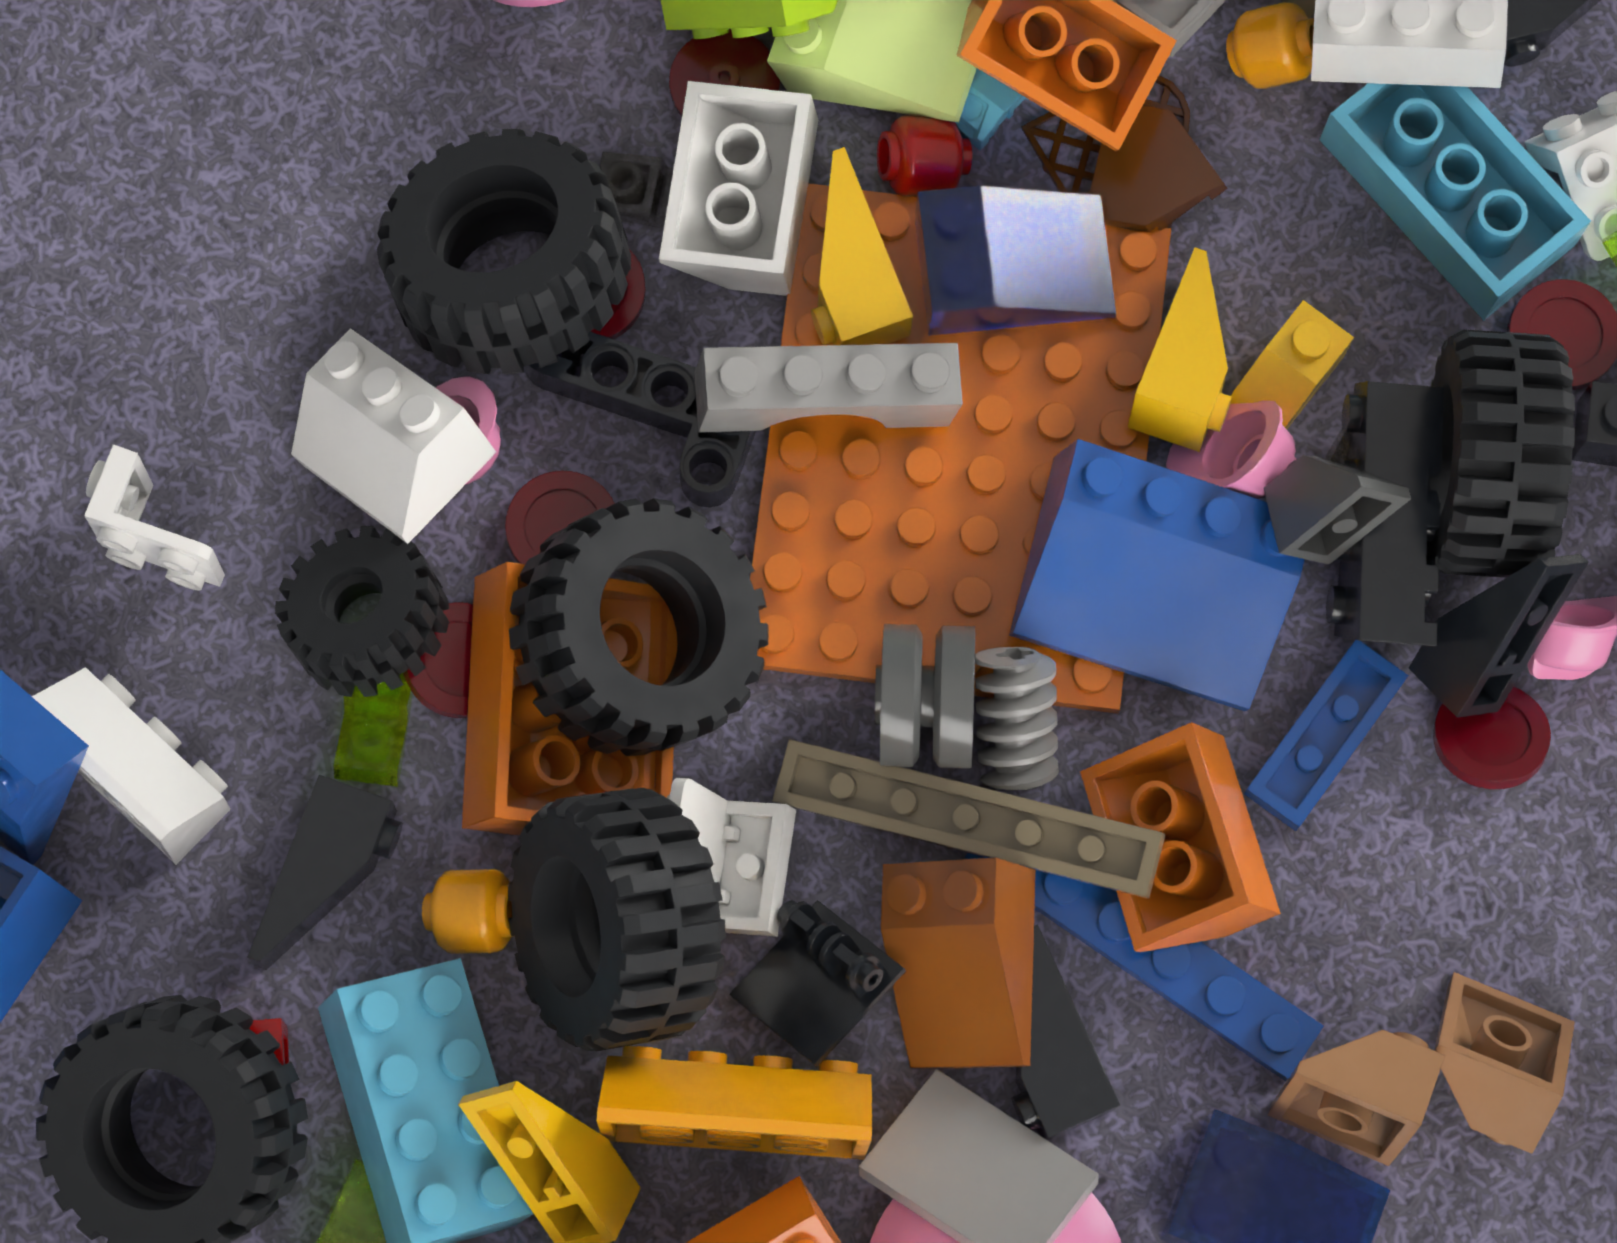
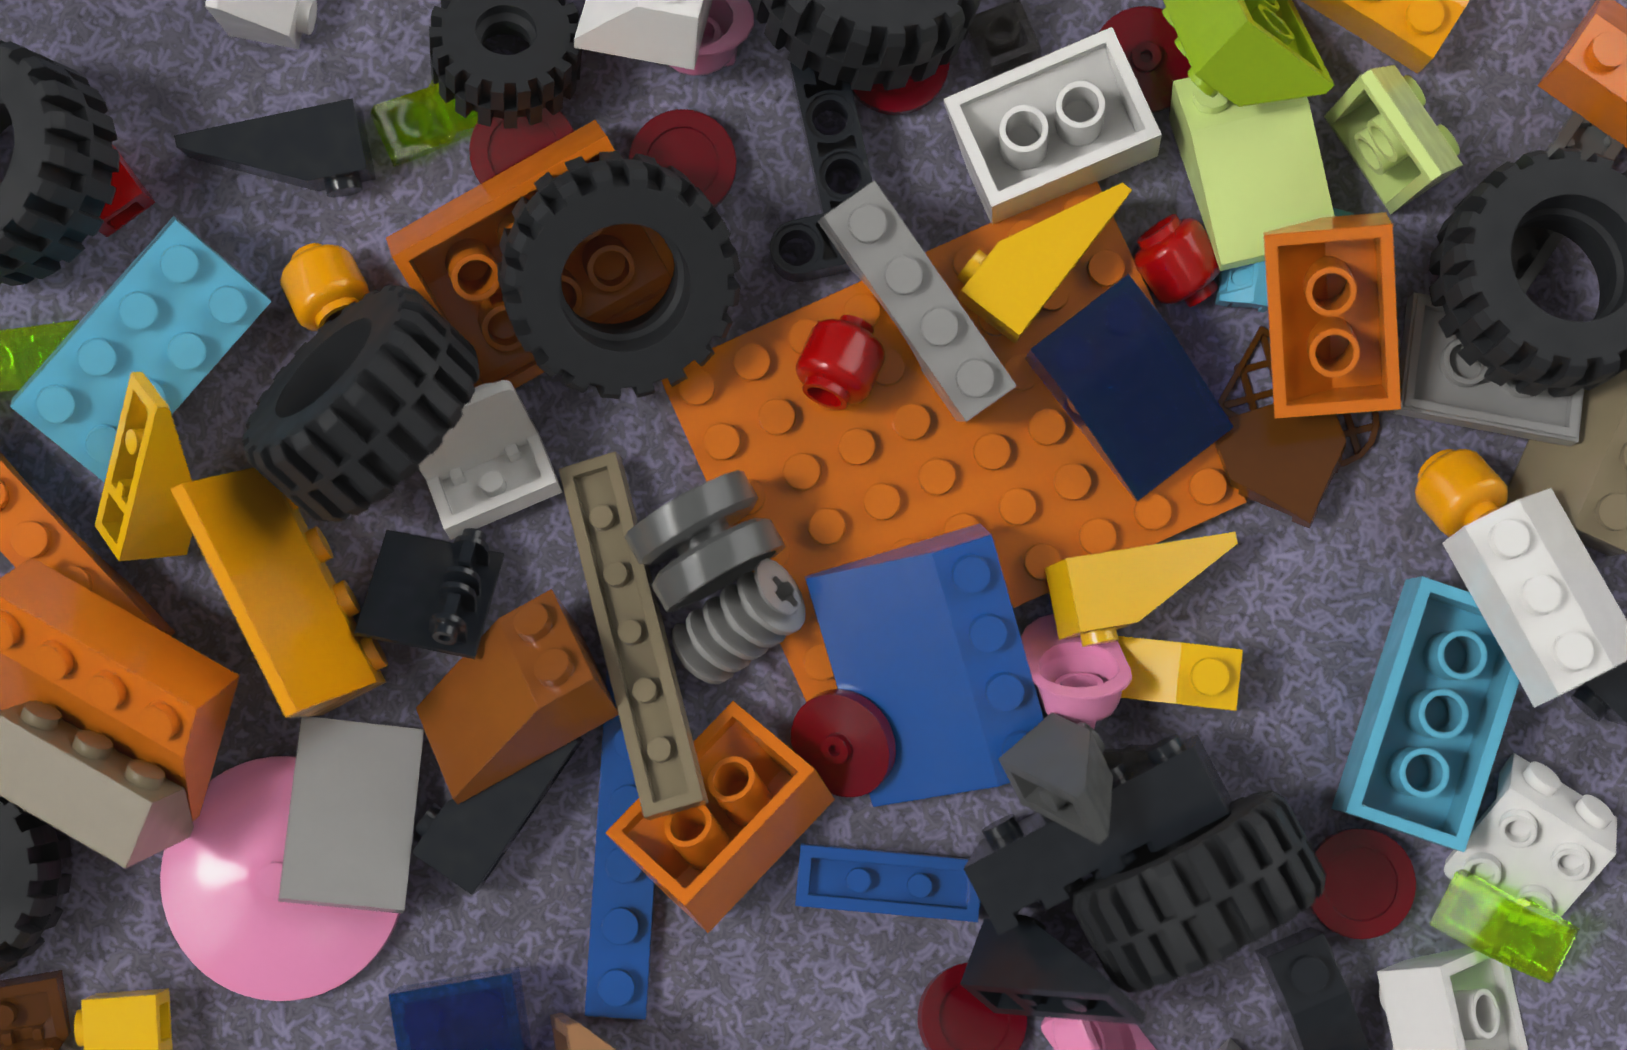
camera: 65 degrees right, 10 degrees up
none -> dark red piece [791,689,896,798]
none -> red head [795,315,885,410]

